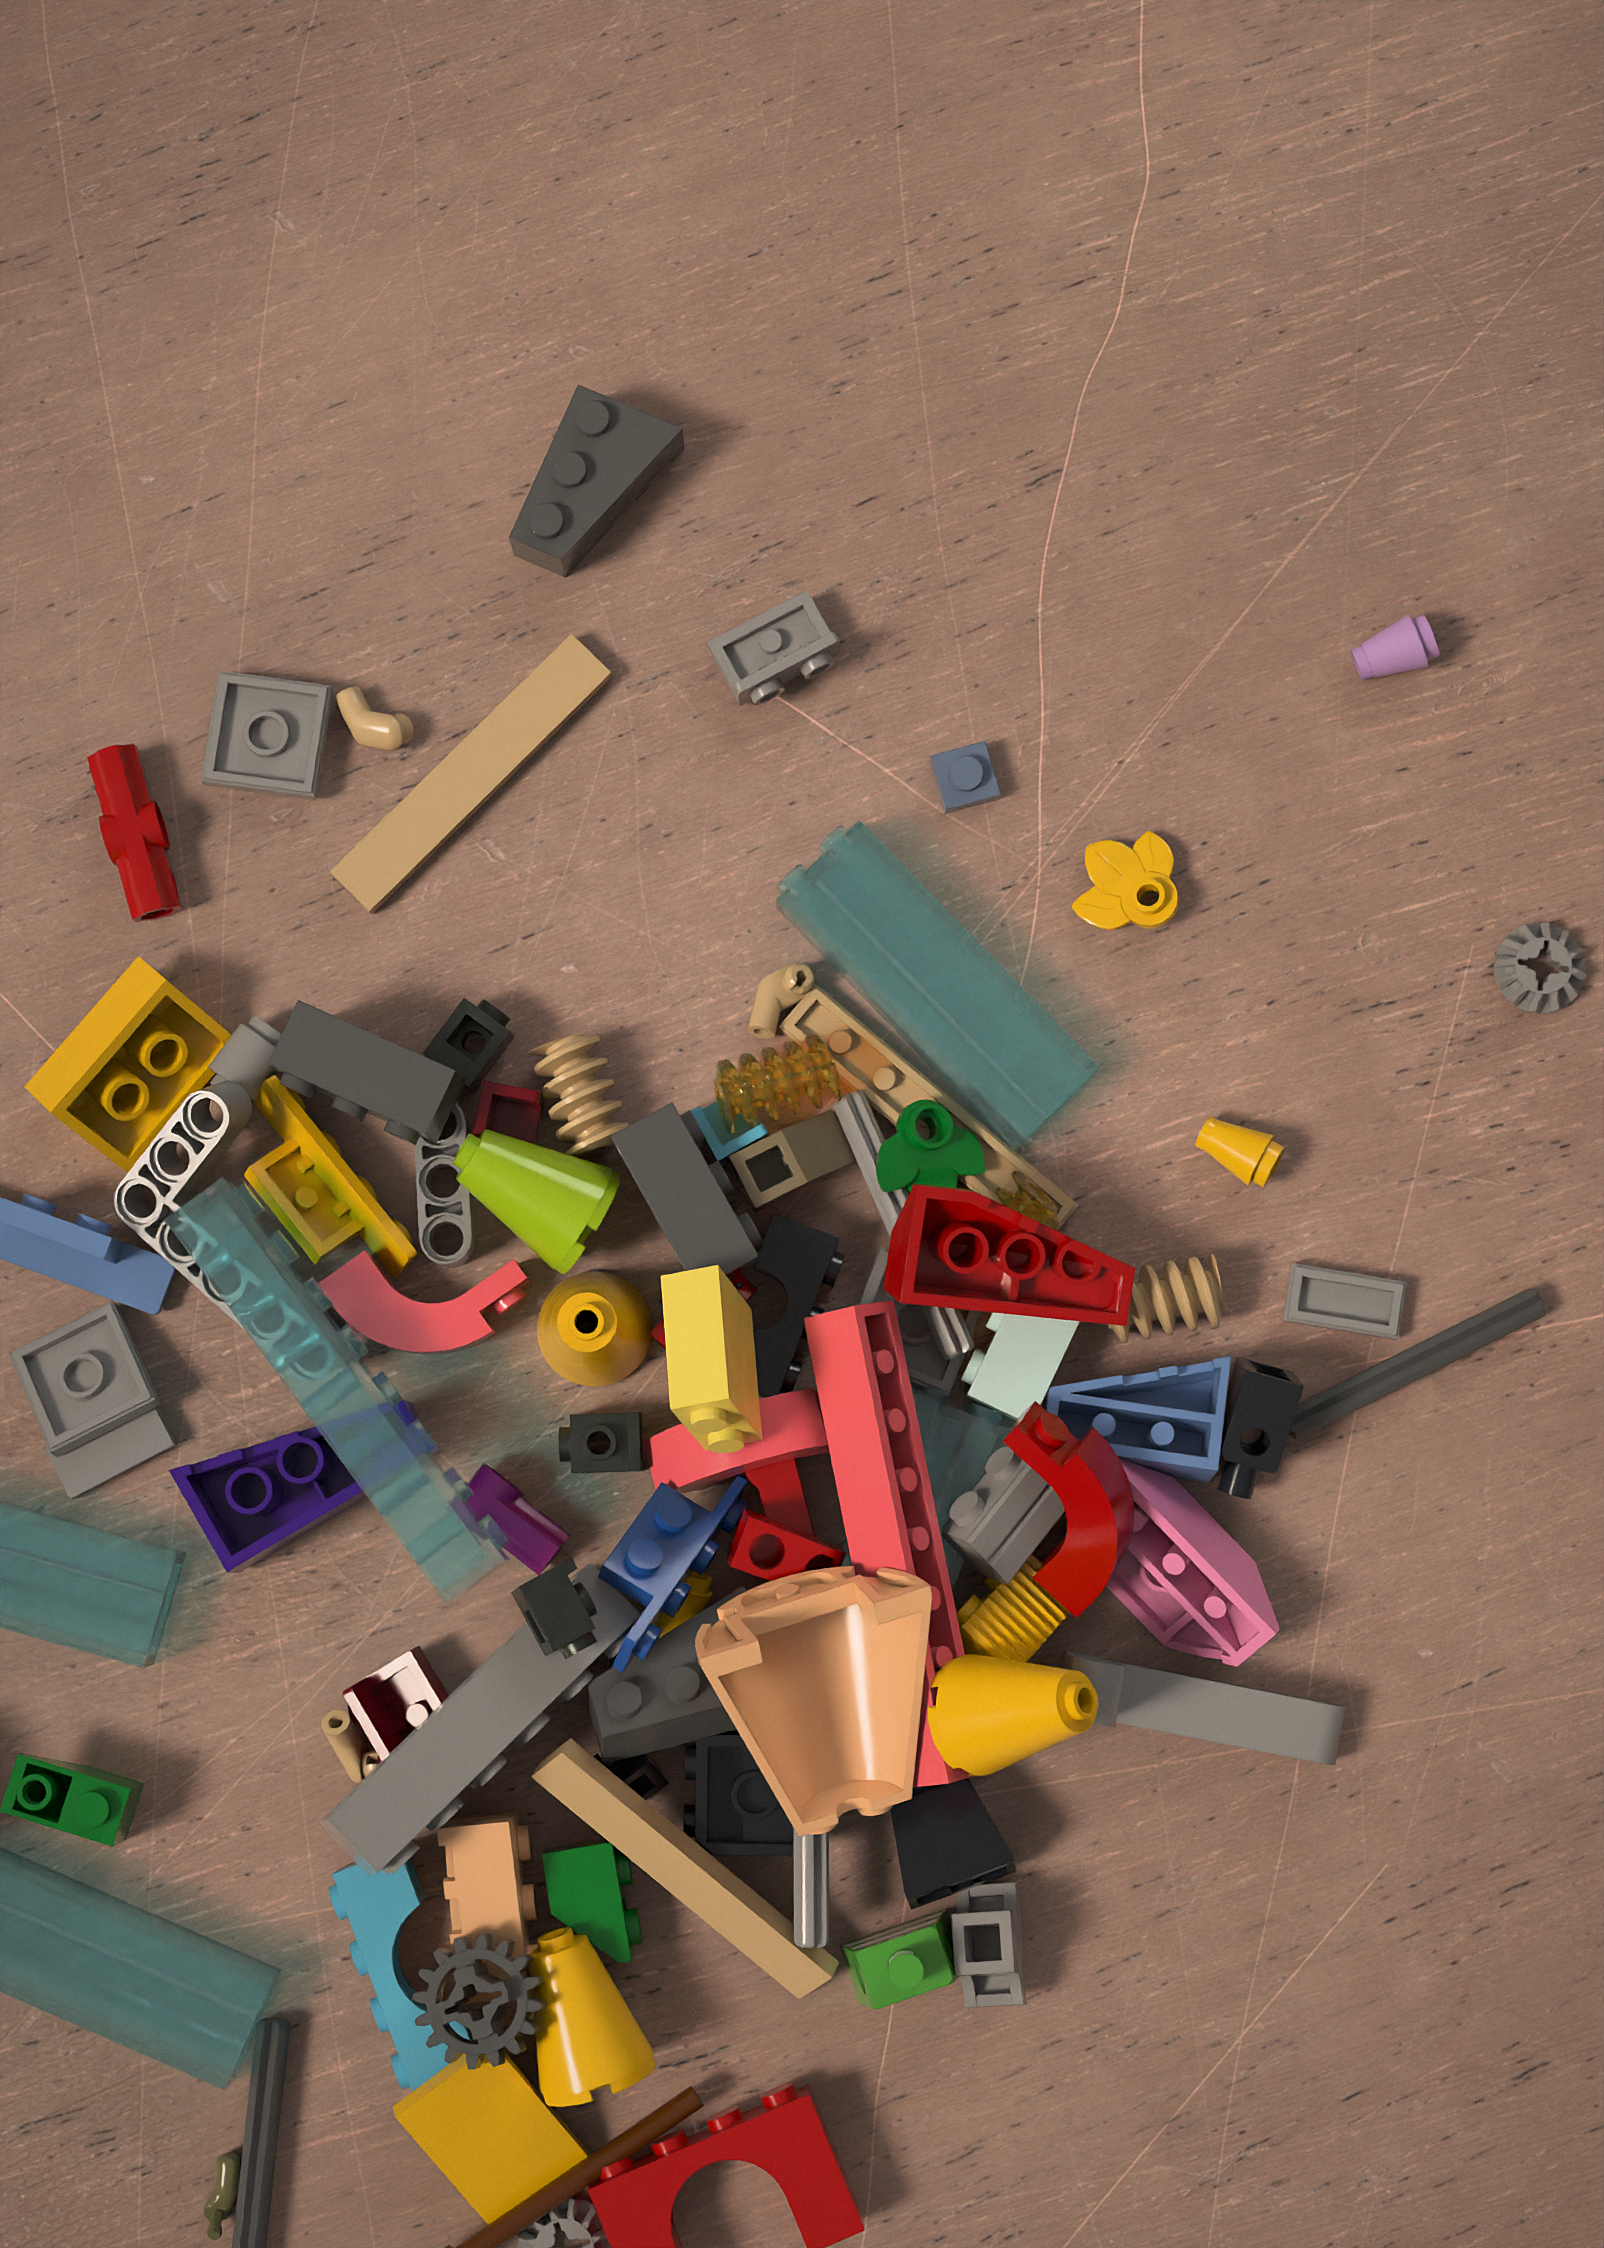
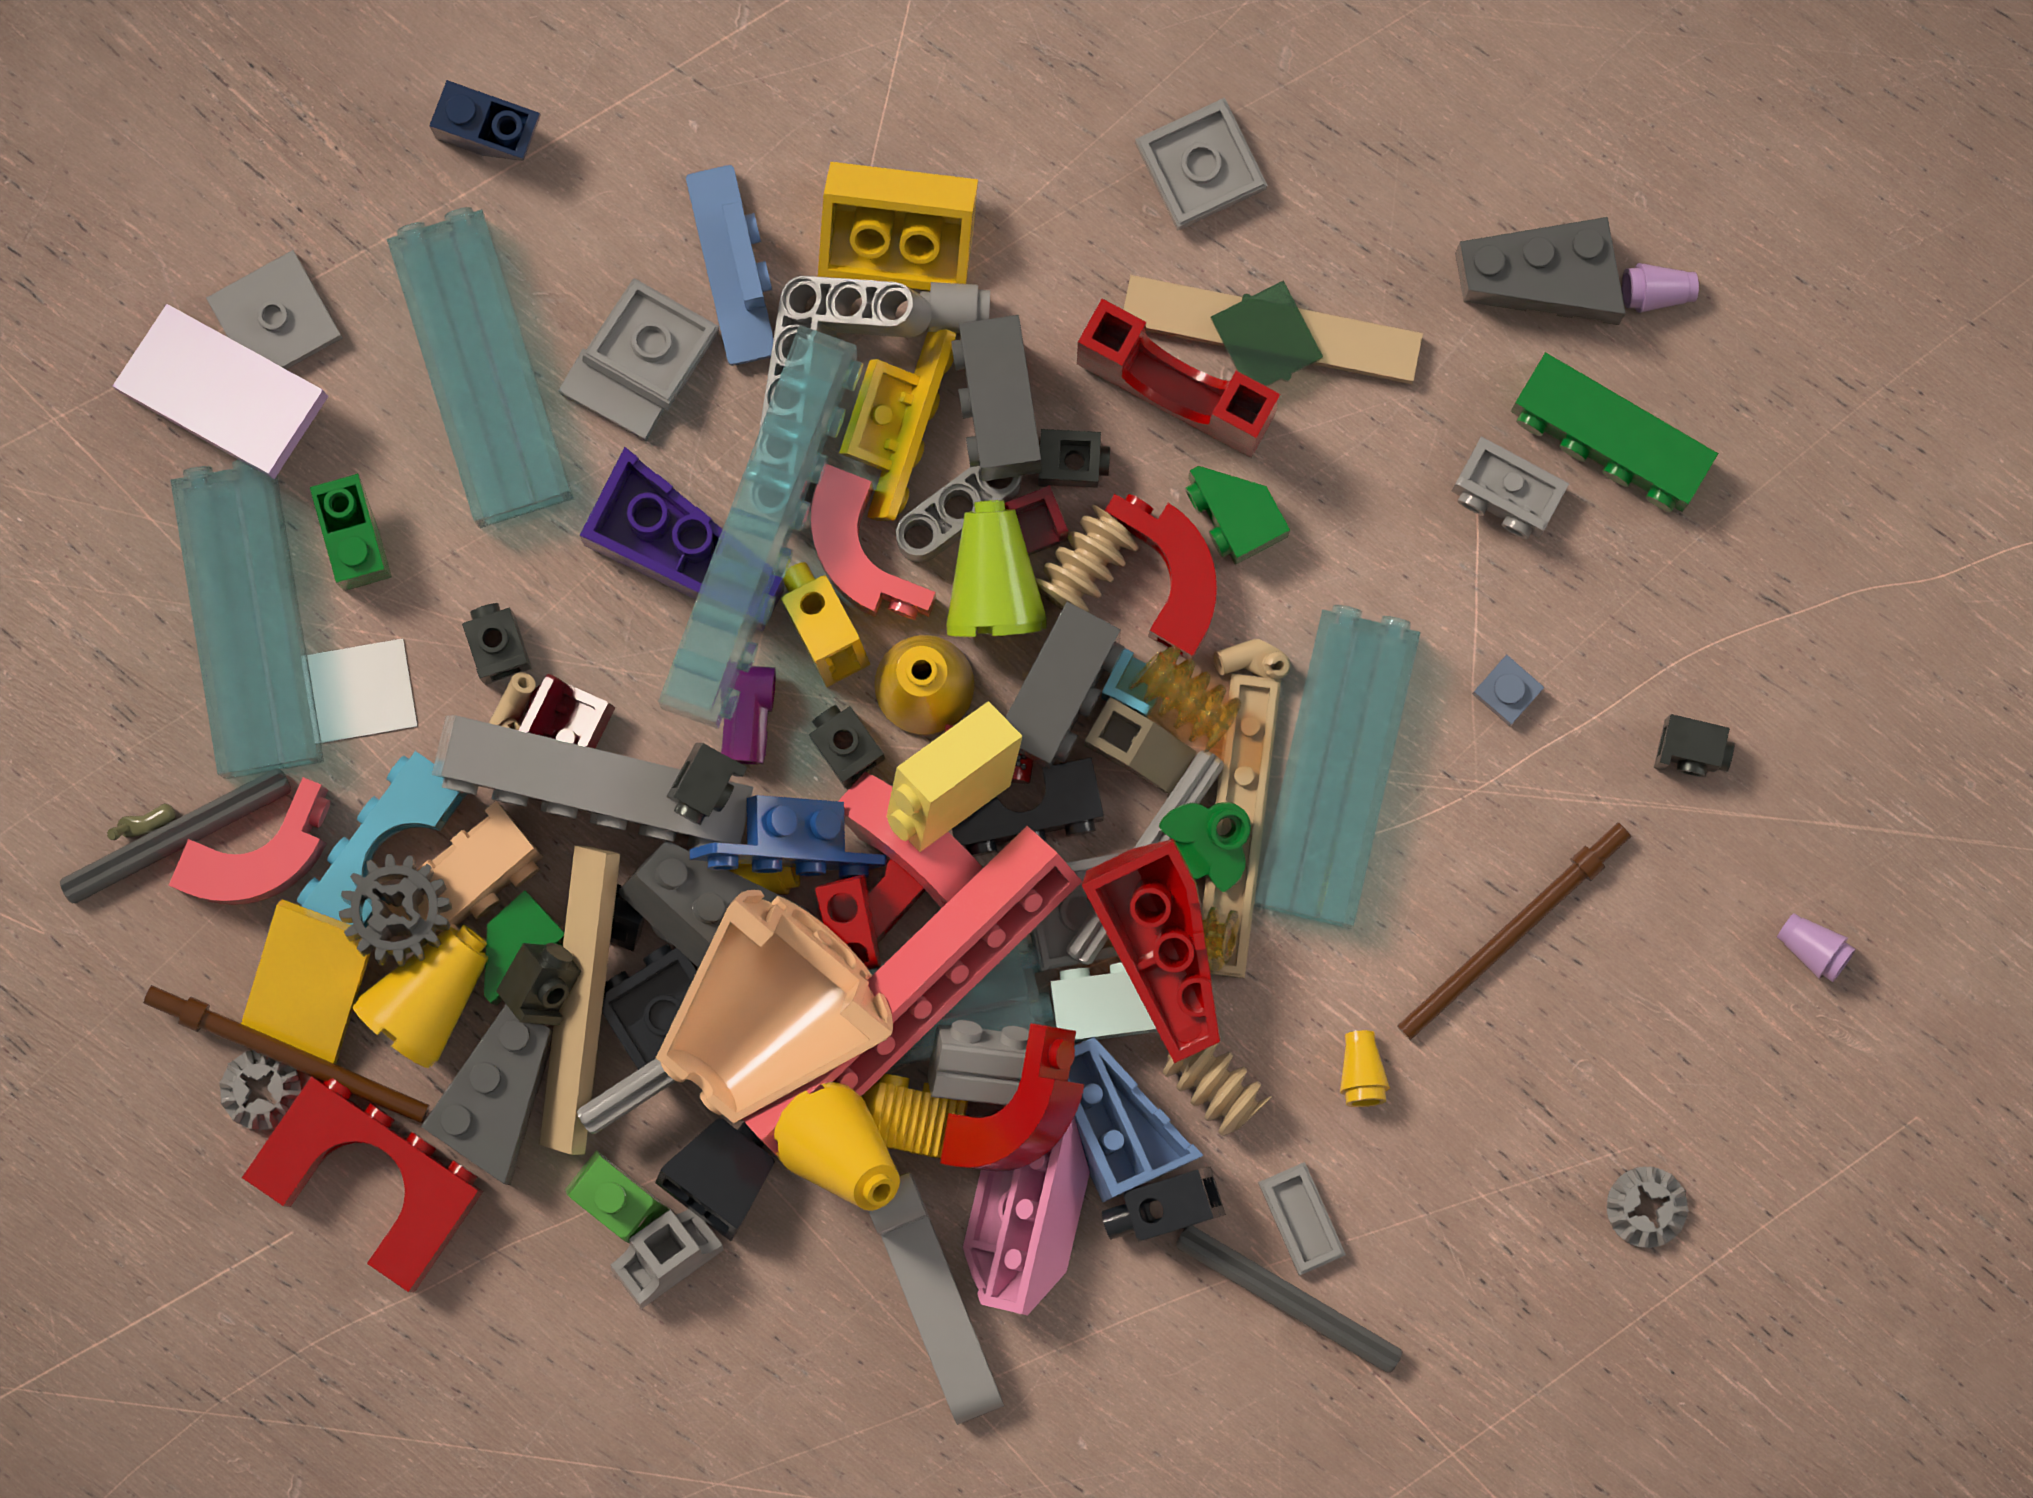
camera: 60 degrees right, 0 degrees up
red piece [87,743,182,922] -> none
tan arm [334,686,414,751] -> none
yellow plate [1072,831,1179,931] -> none
none -> coral arch [168,777,331,905]
none -> white sticker [307,639,417,743]
none -> dark grey wedge [421,1005,553,1186]
none -> pearl dark grey brick [462,603,532,685]
none -> pearl dark grey brick [496,943,581,1025]
none -> yellow torso [781,562,871,688]
none -> red arch [1077,298,1281,458]
none -> red arch [1104,494,1217,662]
none -> green slope [1185,466,1290,565]
none -> clear green piece [1210,280,1323,387]
none -> reddish brown bar [1397,822,1631,1041]
none -> green brick [1510,352,1719,512]
none -> lavender cone [1621,263,1699,313]
none -> pearl dark grey brick [1654,714,1735,777]

